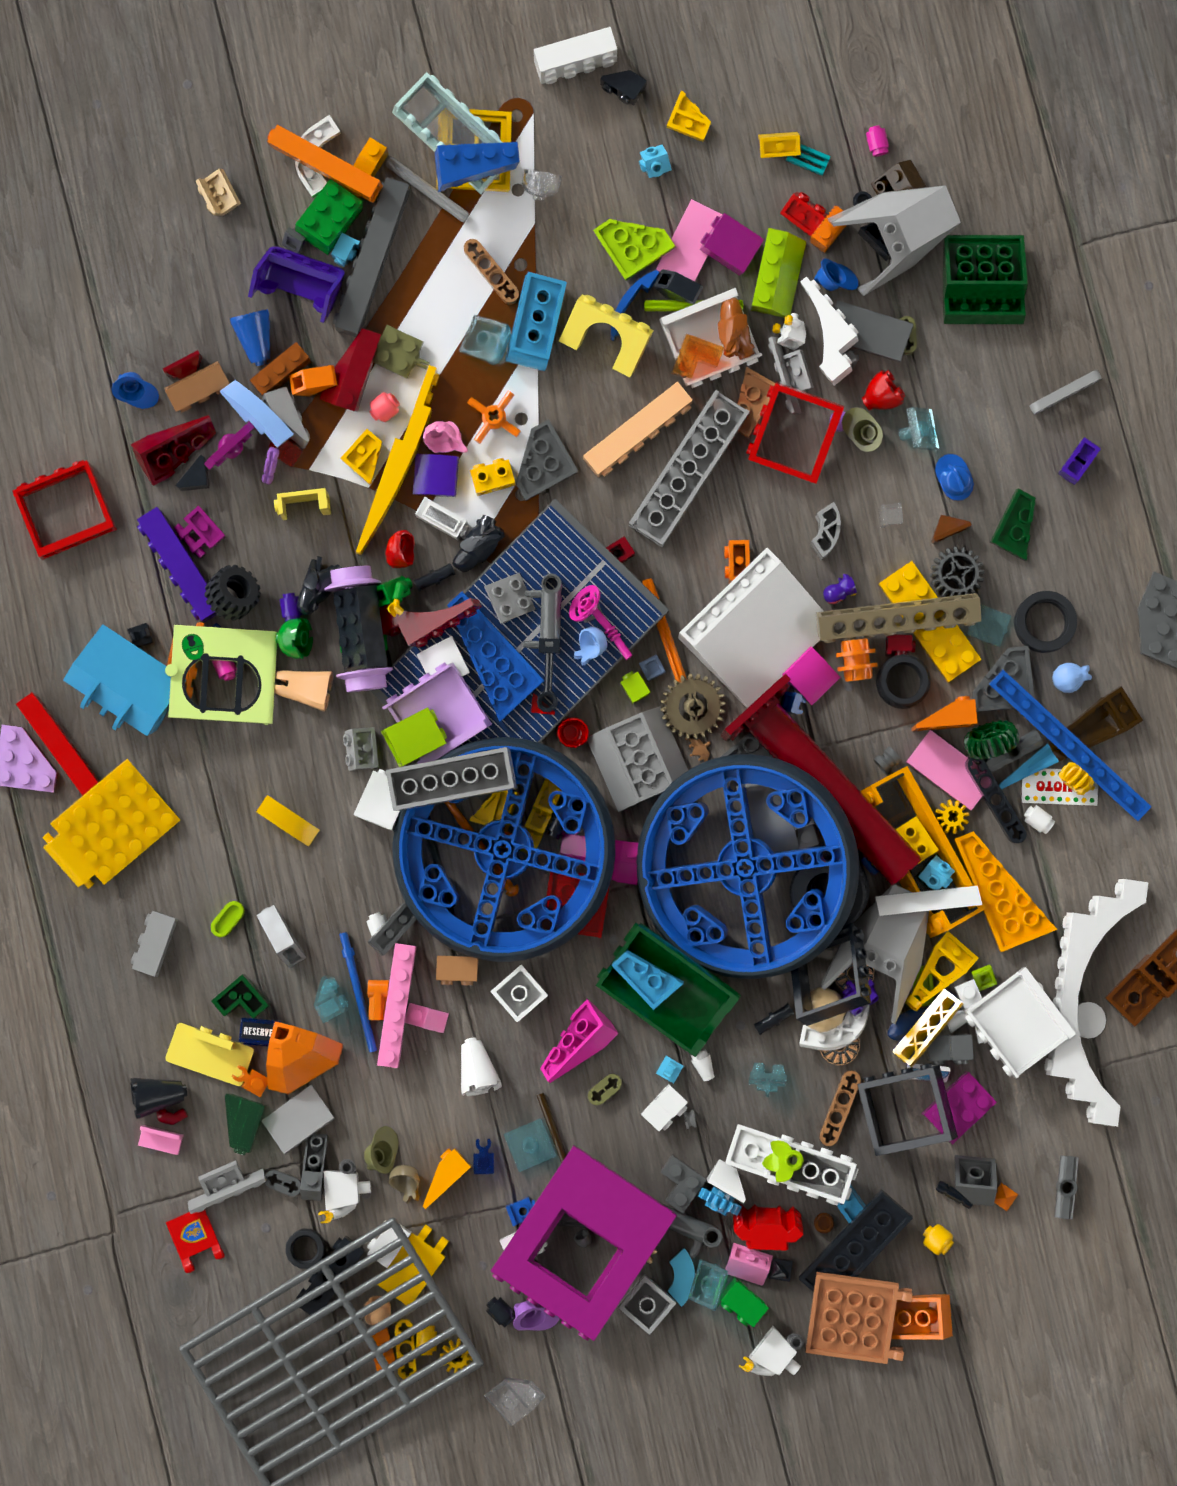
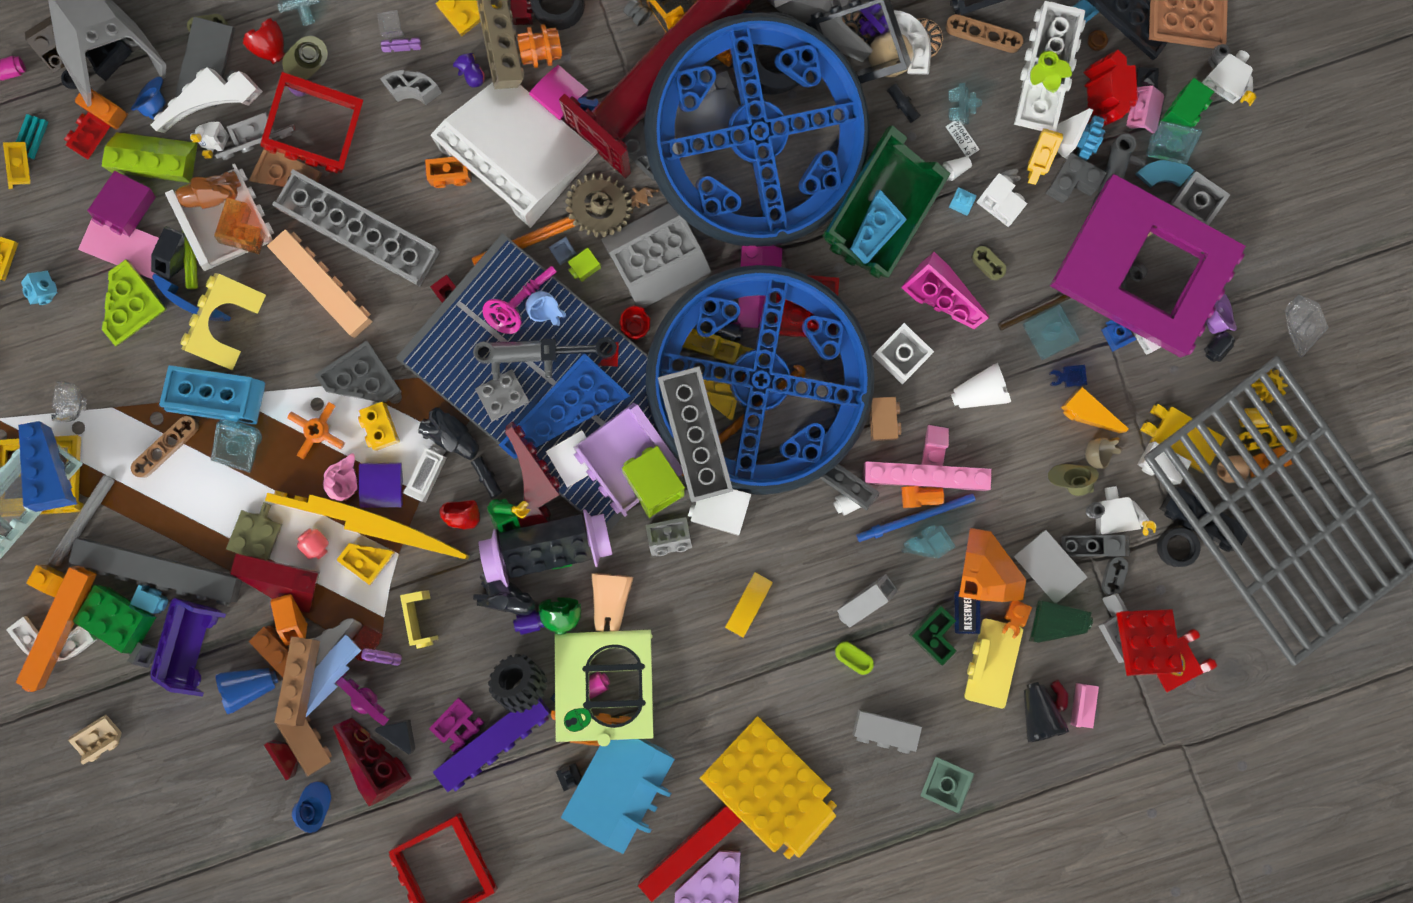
camera: 95 degrees left, 0 degrees up
none -> medium nougat brick [274,636,320,726]
none -> medium lavender axle [381,37,422,52]
none -> sand green slope [921,757,975,814]
none -> white sticker [946,119,980,157]
none -> yellow hinge [1027,128,1063,185]
none -> red plate [1116,609,1184,676]

